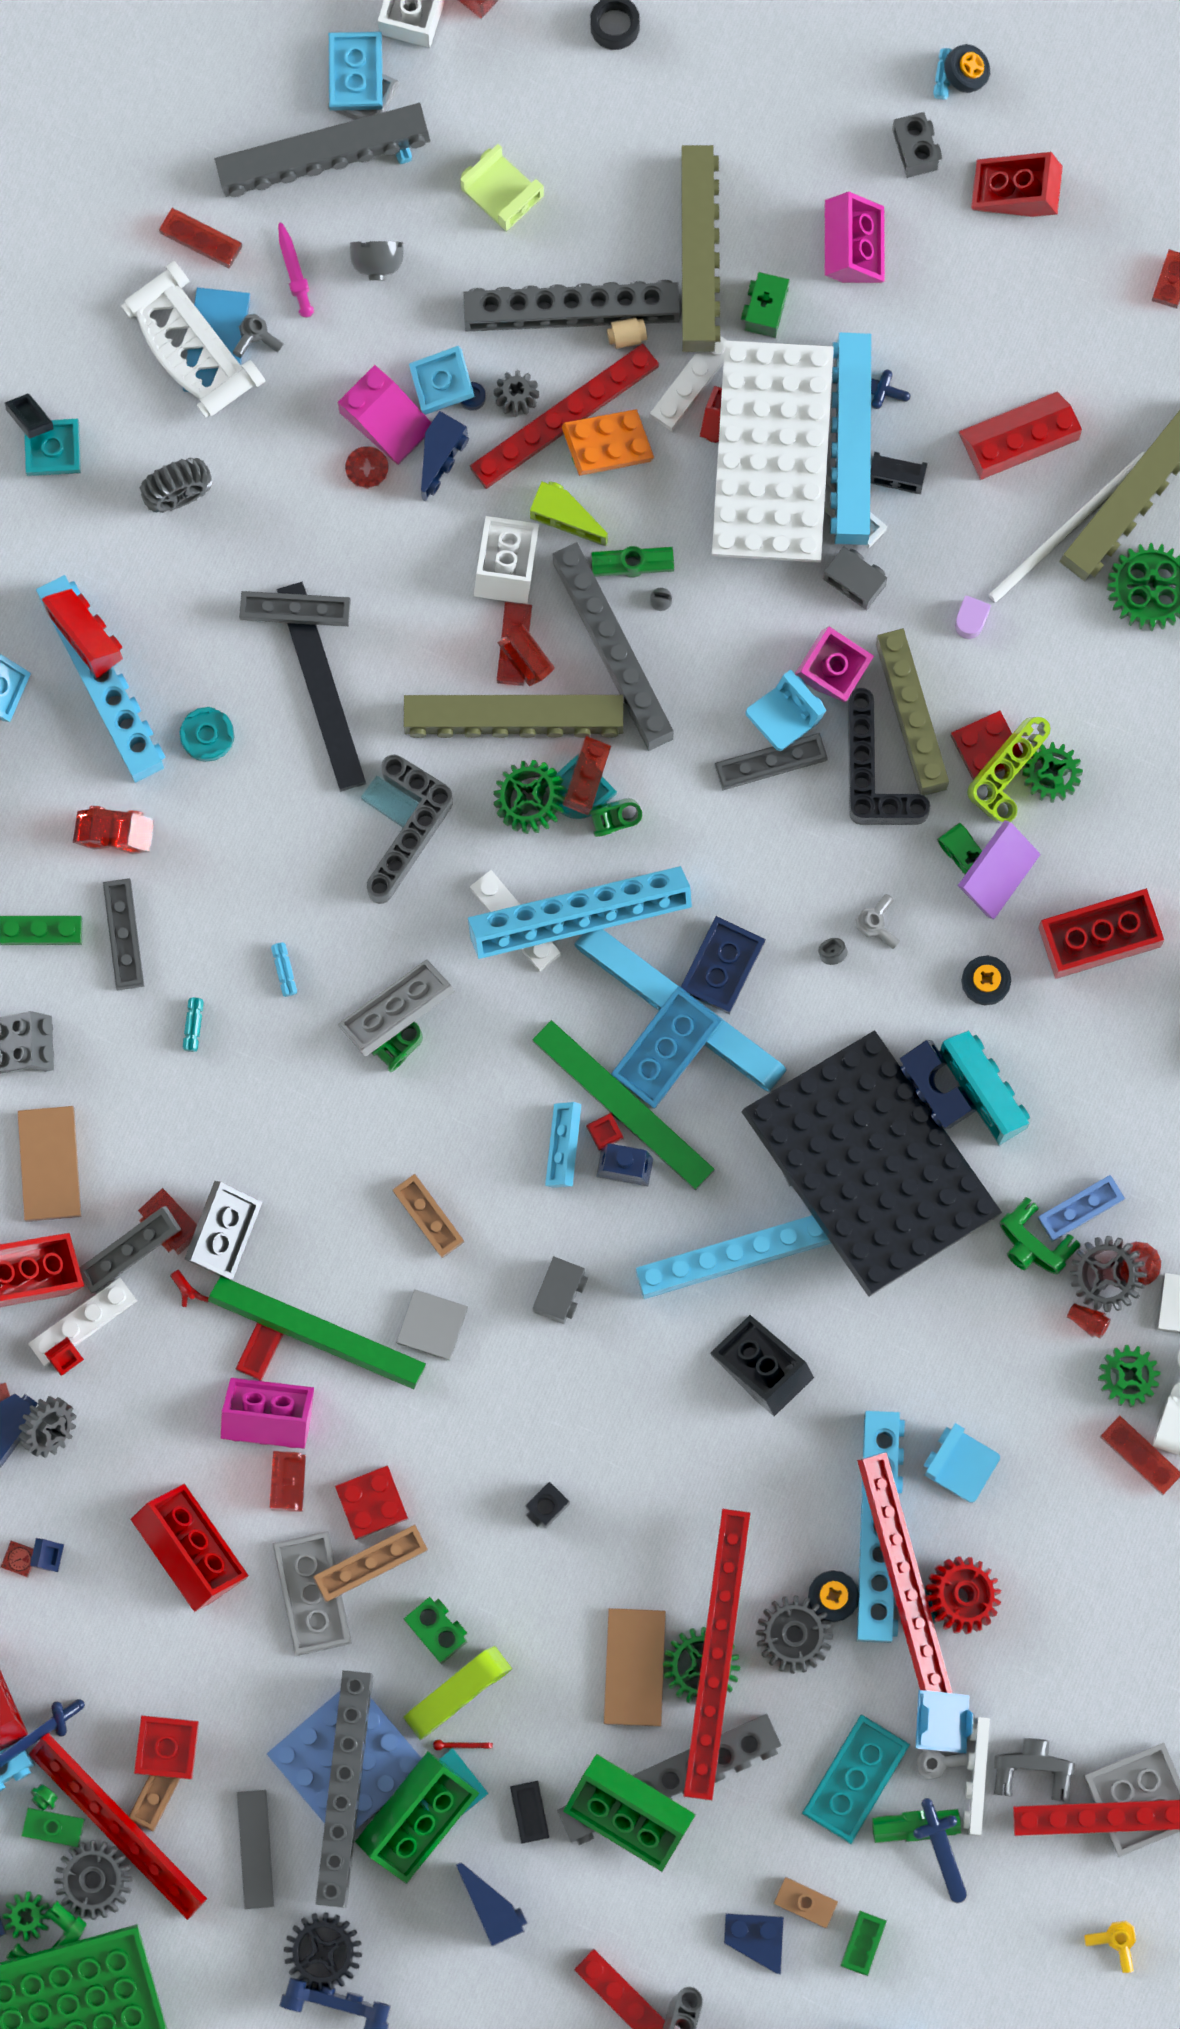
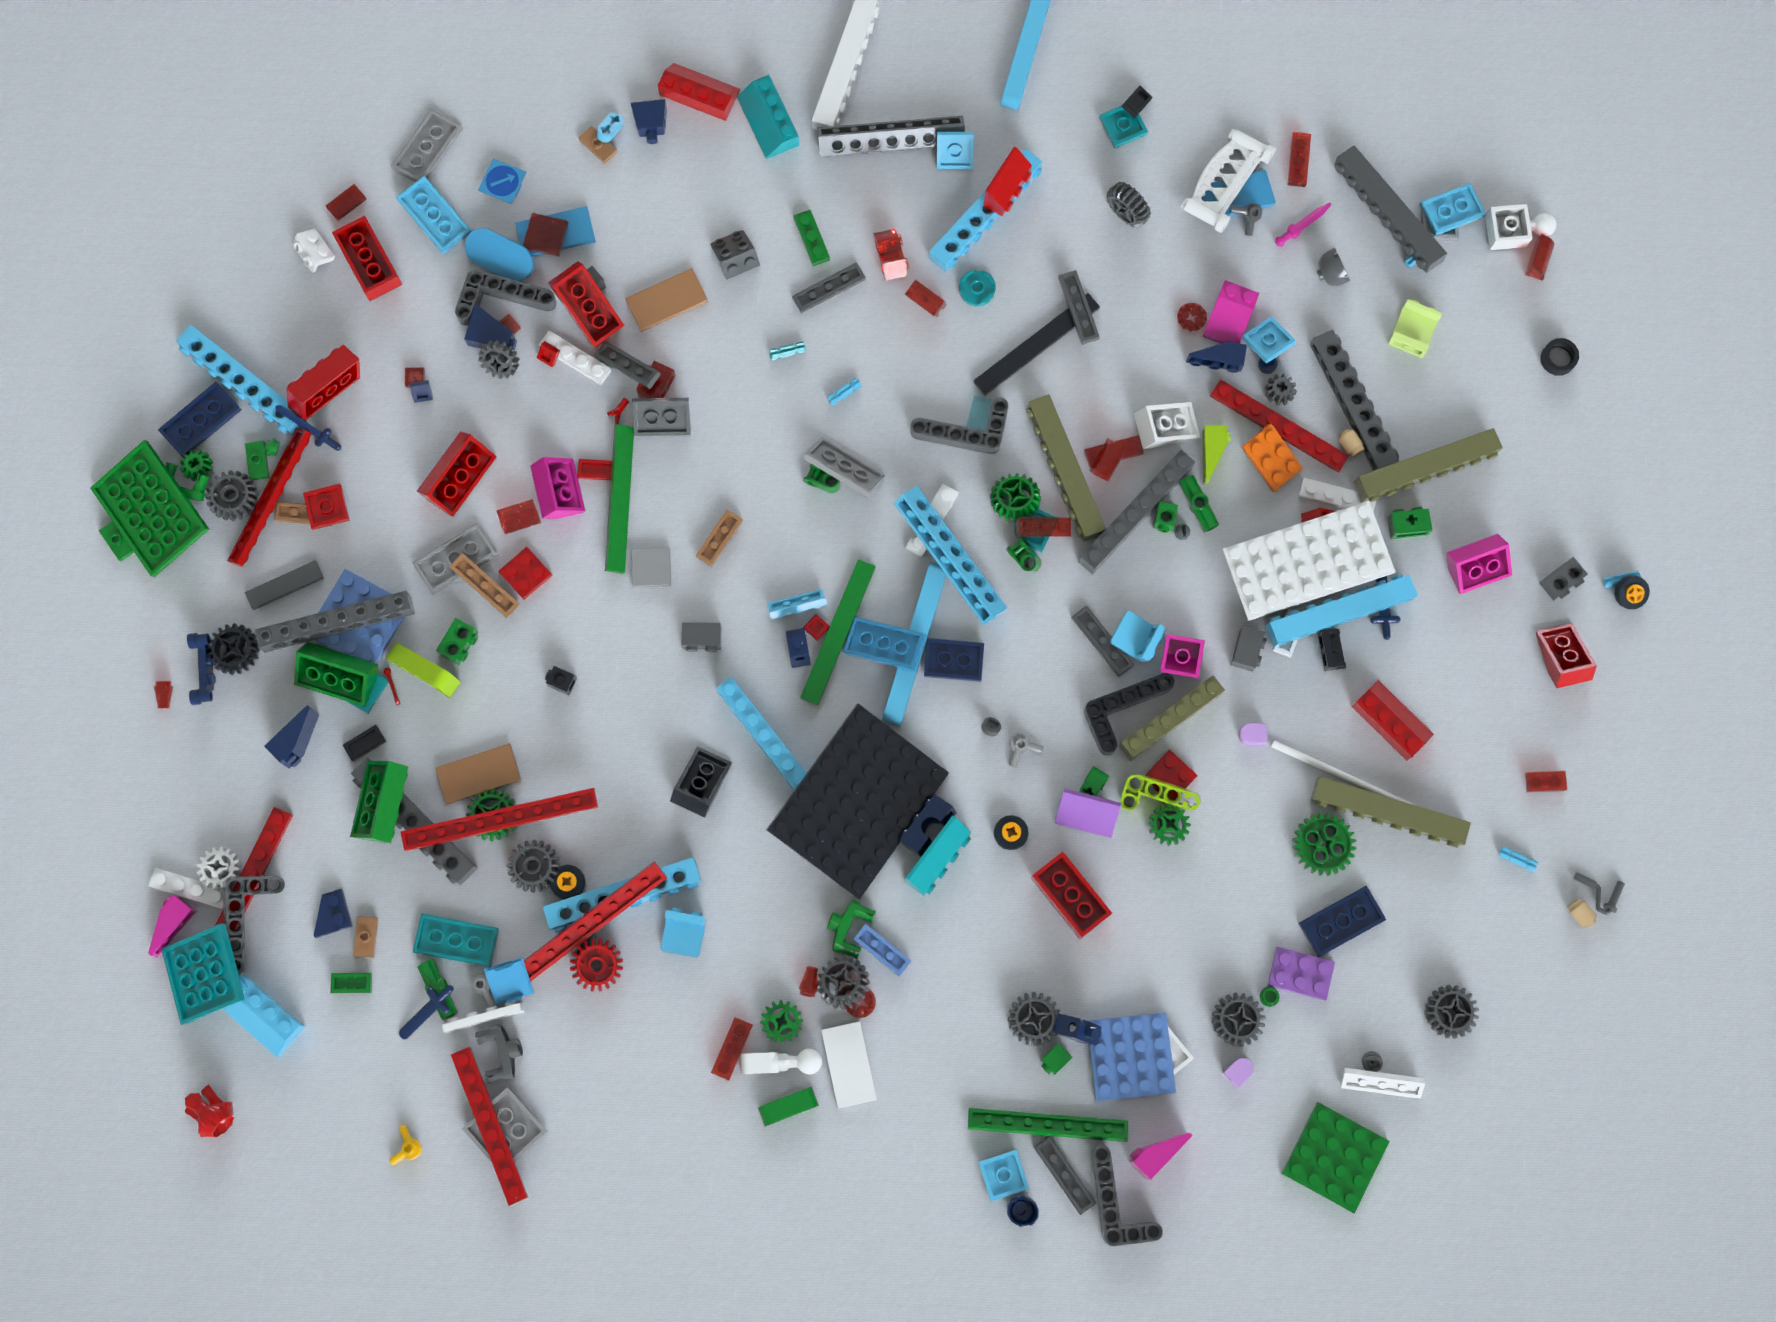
camera: 65 degrees right, 0 degrees up
none -> clear red hinge [904,279,947,317]
none -> green brick [1153,501,1178,533]

